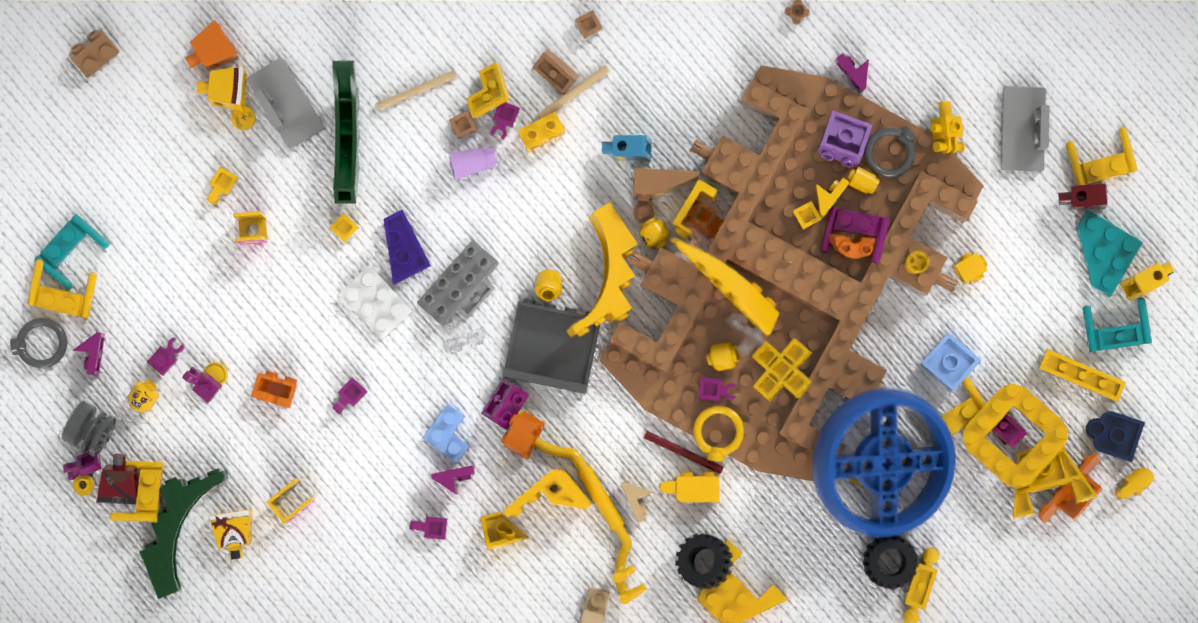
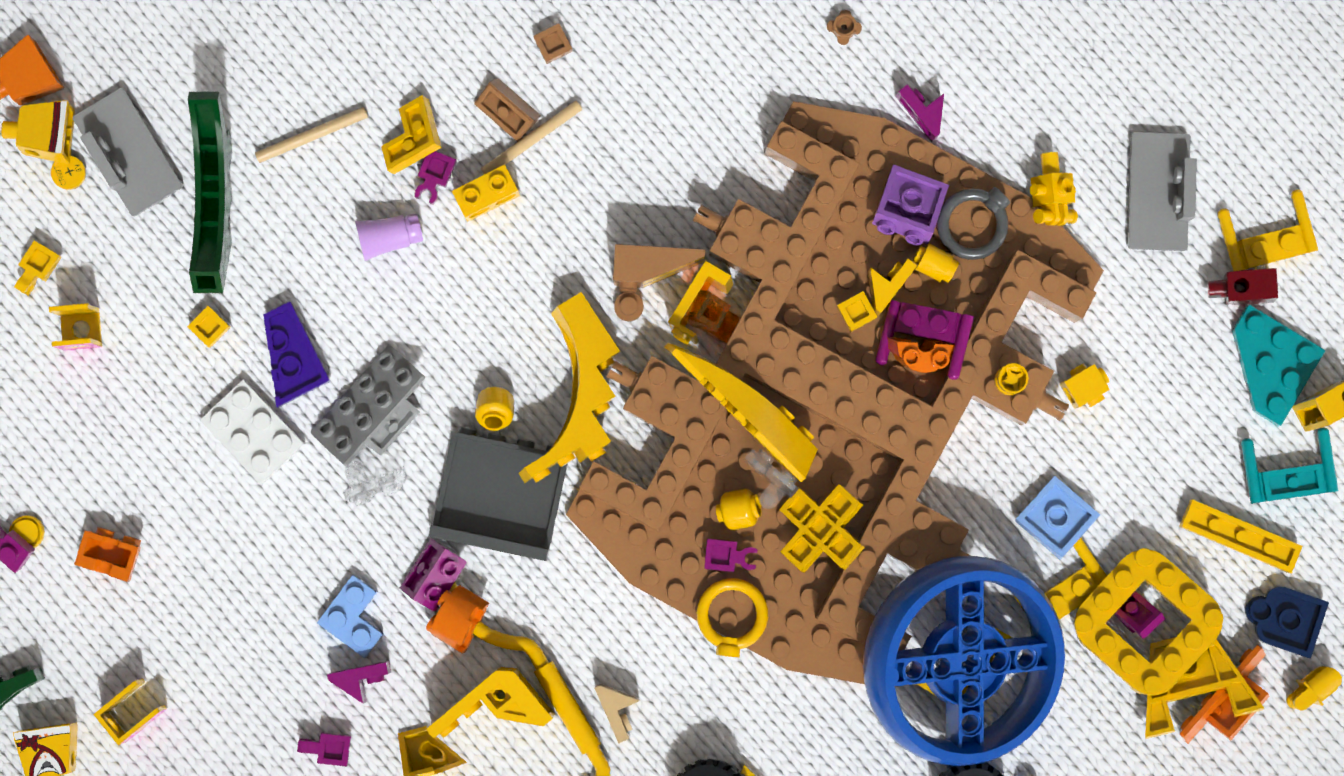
camera: 10 degrees left, 0 degrees up
magenta plate [332,377,368,414] -> none
medium nougat plate [449,110,477,139] -> none
dark azure torso [602,135,652,162] -> none
yellow head [639,217,670,250] -> none
dark red bar [644,431,724,474] -> none
yellow hinge [659,472,719,502] -> none

